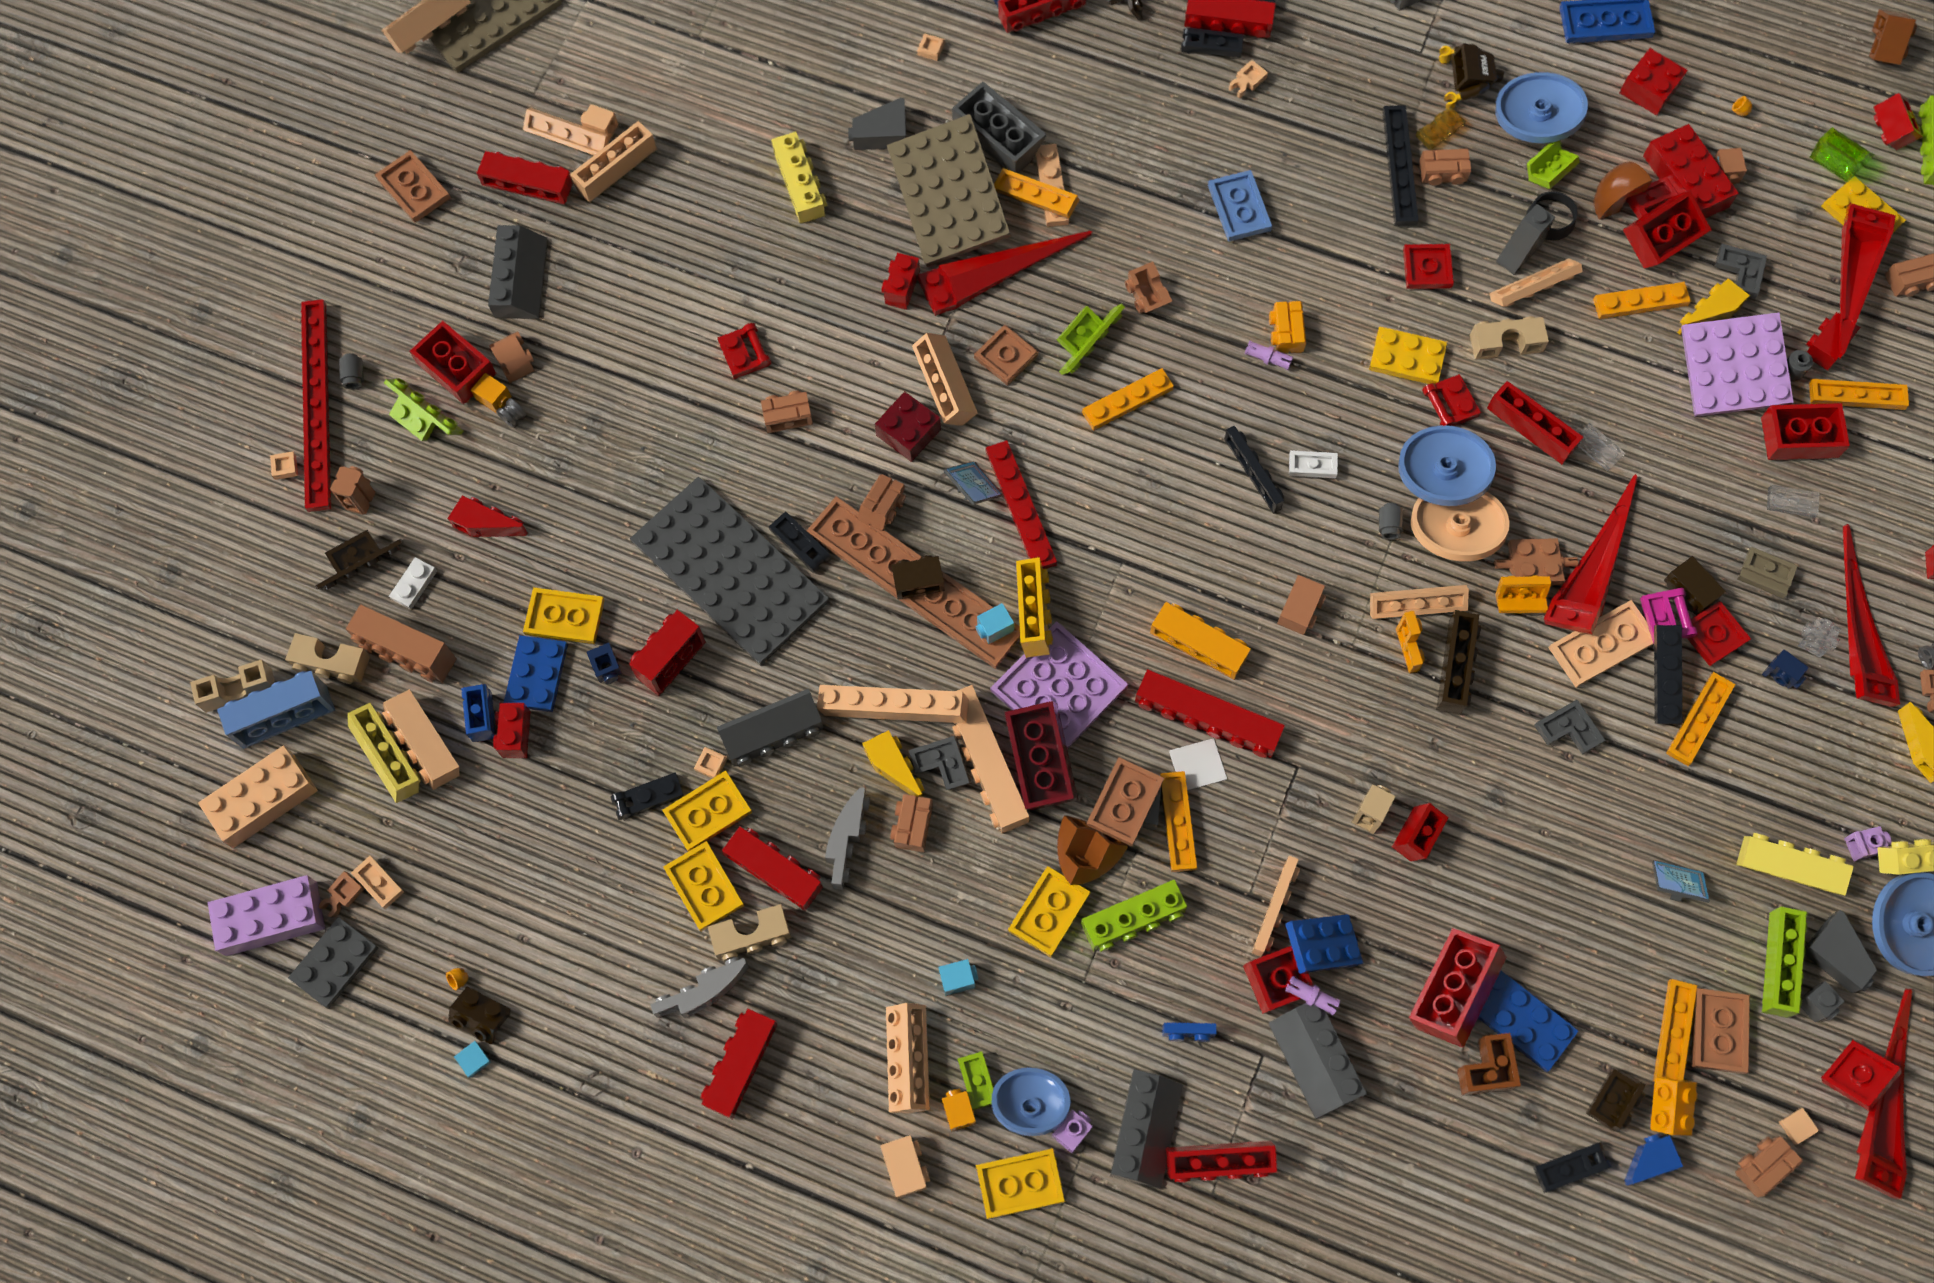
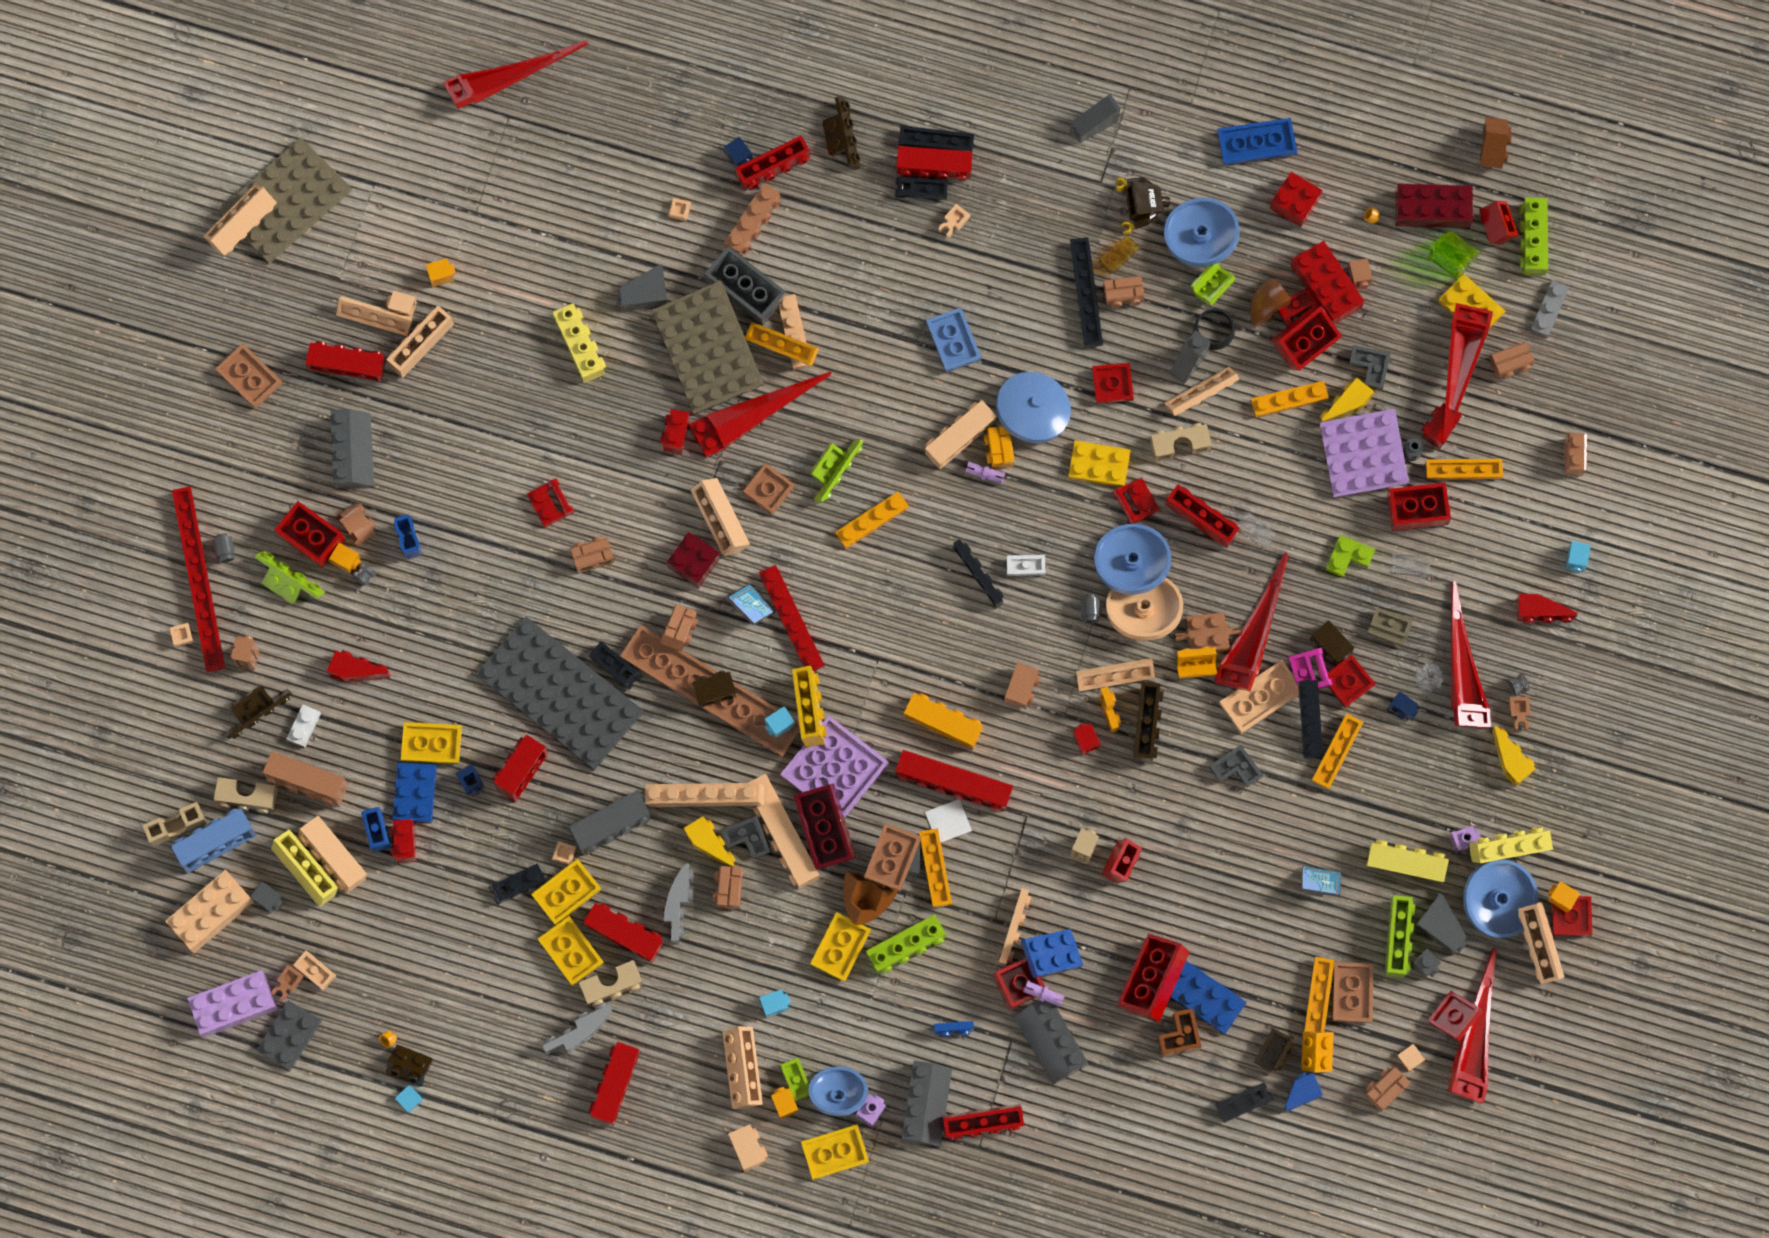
camera: 10 degrees left, 5 degrees up
nougat cylinder [1125,261,1173,313] -> none
none -> dark grey brick [250,882,283,914]
none -> blue brick [394,514,421,559]
none -> light orange brick [426,258,456,287]
none -> nougat brick [724,183,781,257]
none -> light nougat brick [925,400,997,470]
none -> medium blue dish [996,372,1071,443]
none -> red brick [1072,723,1100,756]
none -> lime plate [1326,535,1376,577]
none -> dark red brick [1395,183,1473,229]

